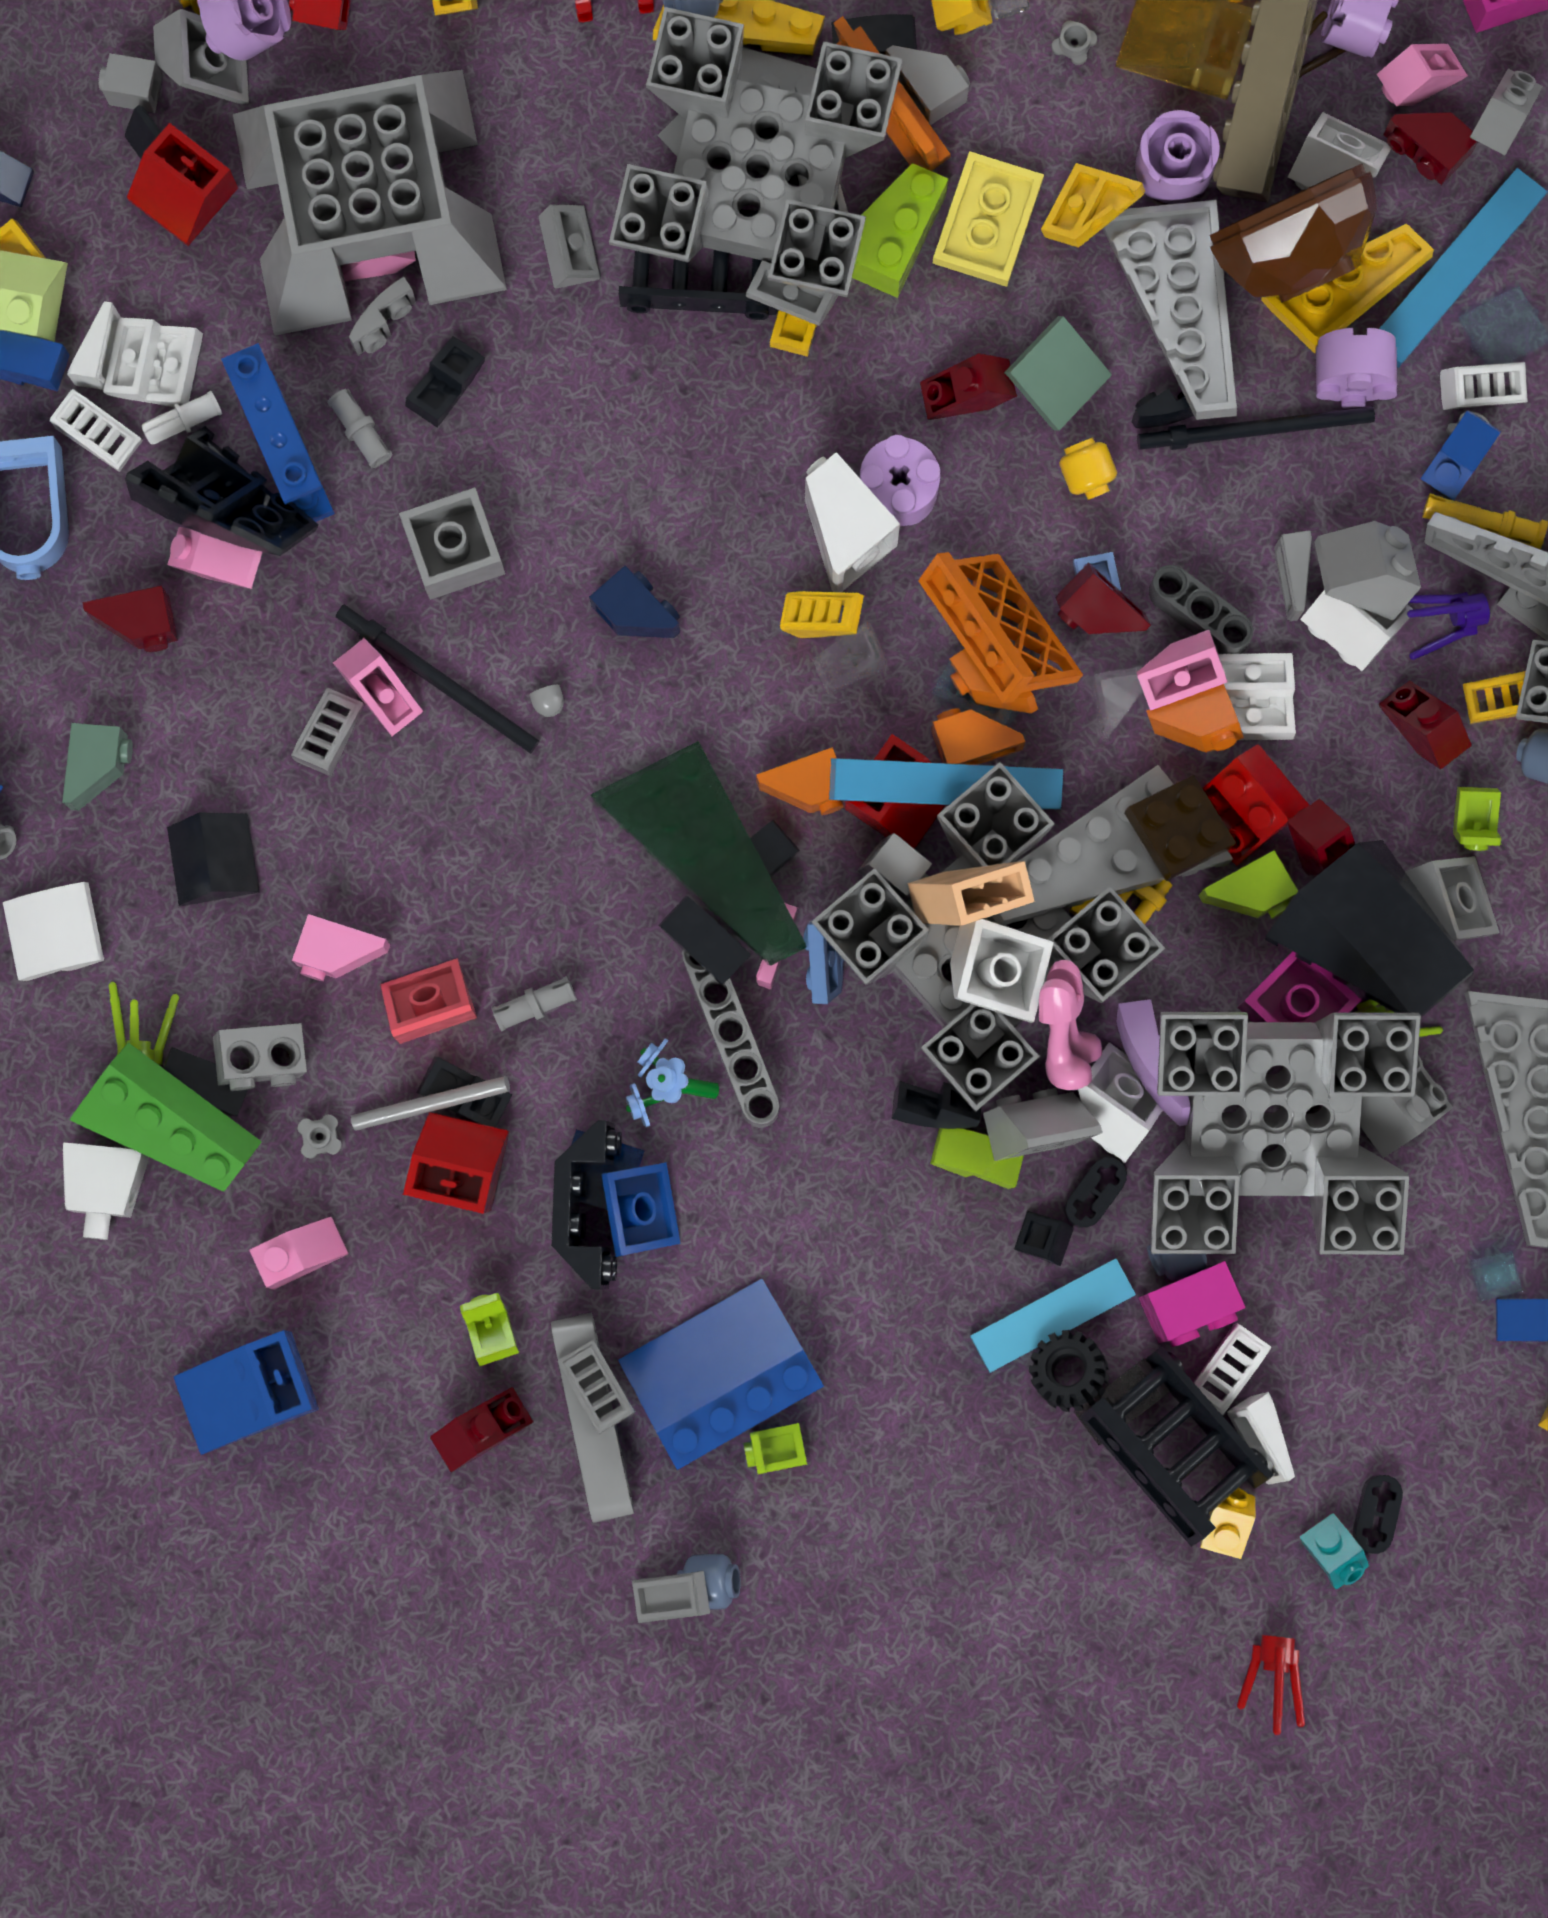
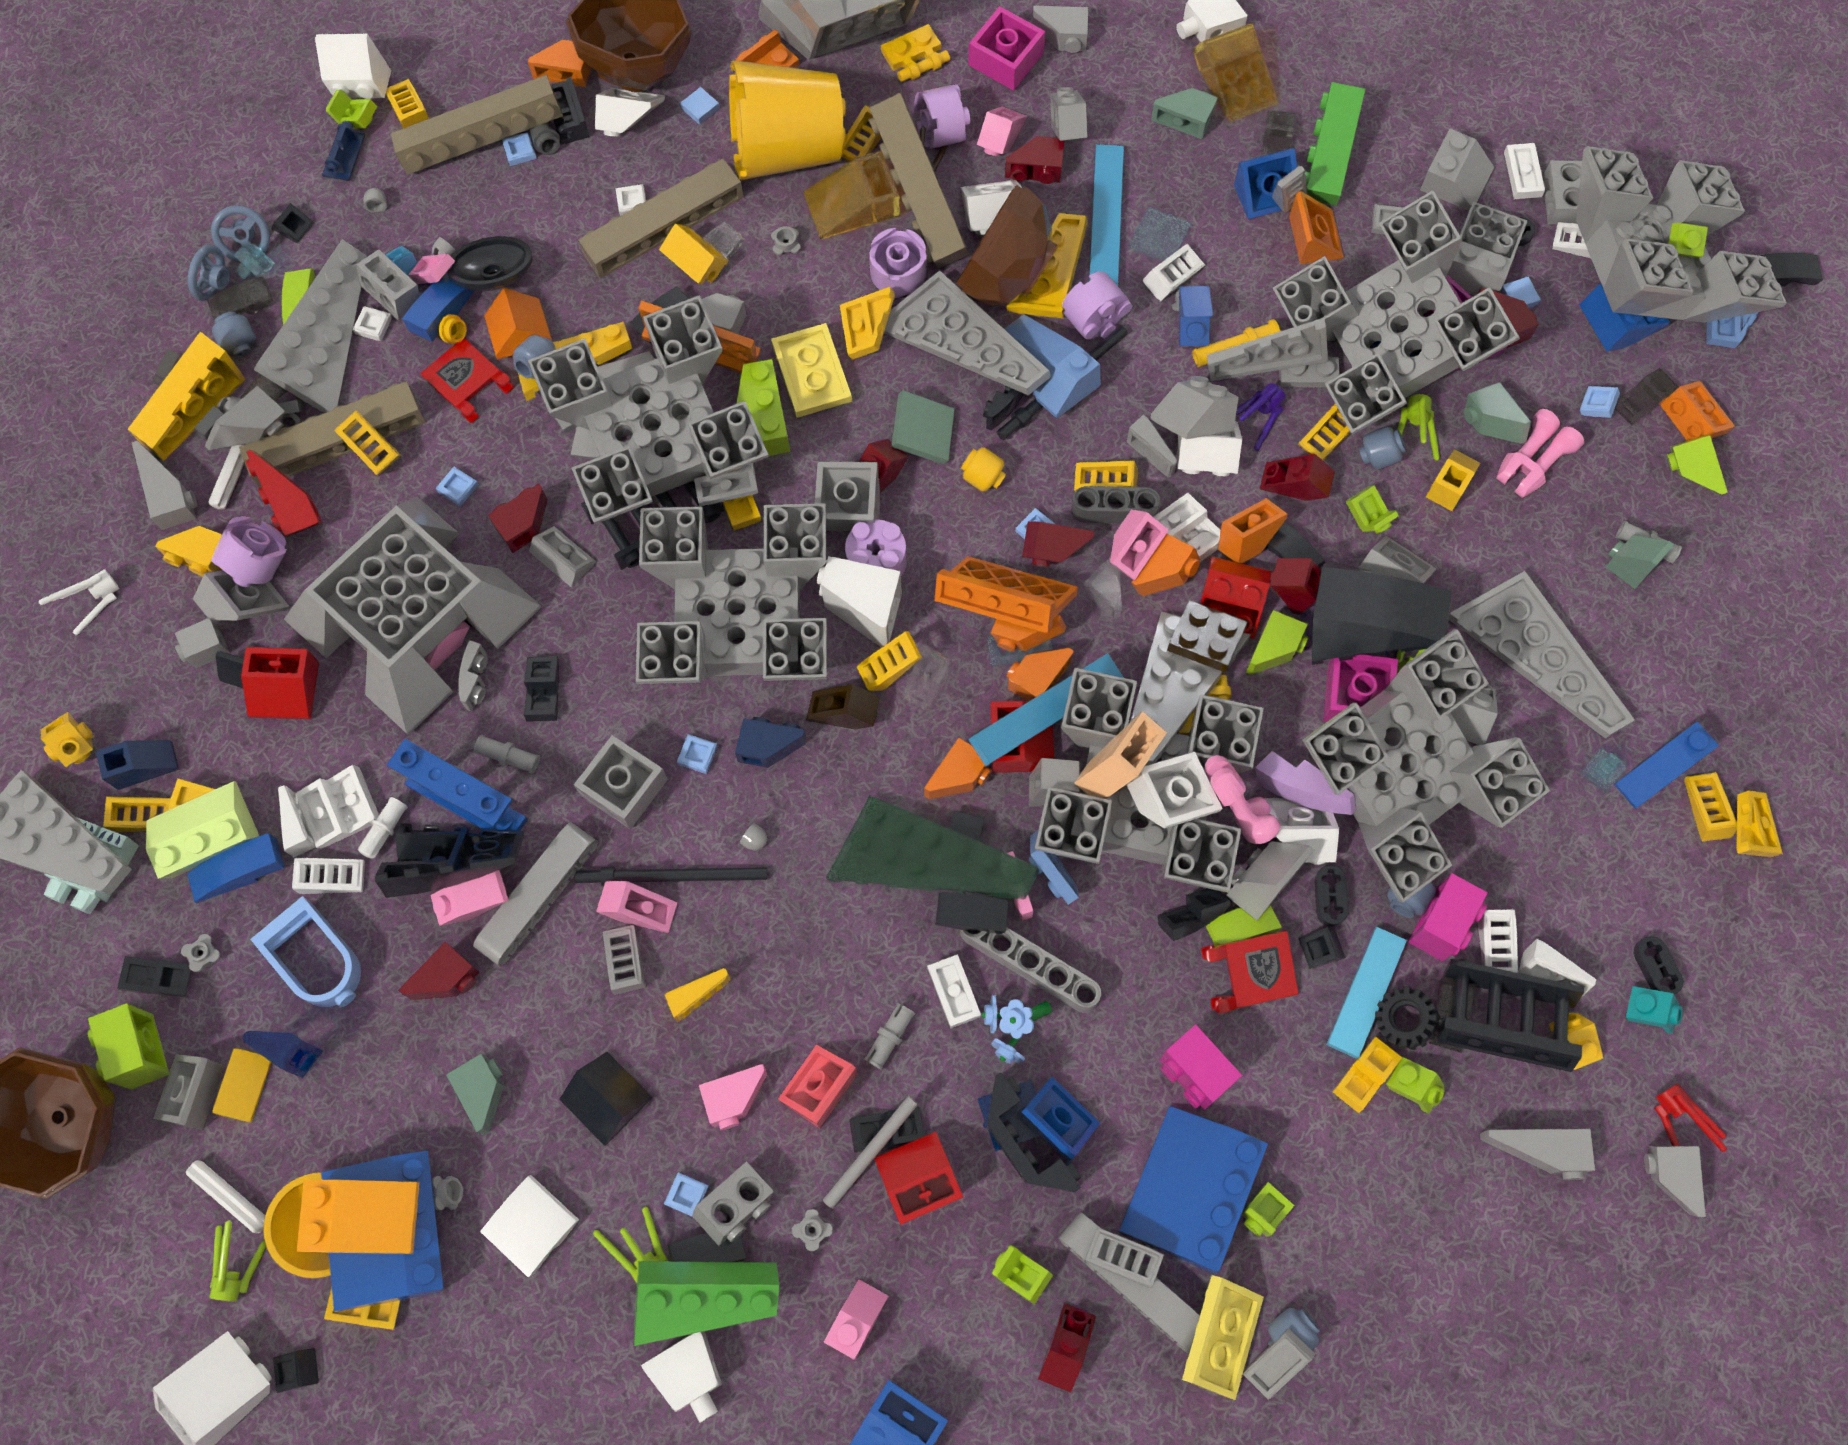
camera: 35 degrees left, 10 degrees down
none -> light blue tile [435,467,479,507]
none -> light grey beam [473,823,598,966]
none -> dark red slope [488,484,548,553]
none -> light grey slope [636,503,827,684]
none -> light blue tile [664,1172,710,1216]
none -> yellow slope [665,968,731,1022]
none -> light blue tile [677,734,718,774]
none -> dark brown slope [806,684,880,729]
none -> light grey slope [815,462,880,531]
none -> white plate [927,954,981,1029]
none -> medium blue wedge [1004,314,1101,419]
none -> yellow slope [1074,461,1138,491]
none -> dark pink brick [1159,1024,1243,1111]
none -> light yellow plate [1182,1275,1264,1400]
none -> red flag [1201,930,1299,1014]
none -> orange slope [1218,498,1287,564]
none -> black slope [1265,521,1325,568]
none -> yellow slope [1332,1036,1402,1113]
none -> lime bracket [1386,1057,1445,1114]
none -> light grey slope [1480,1129,1595,1180]
none -> light grey slope [1644,1146,1706,1217]

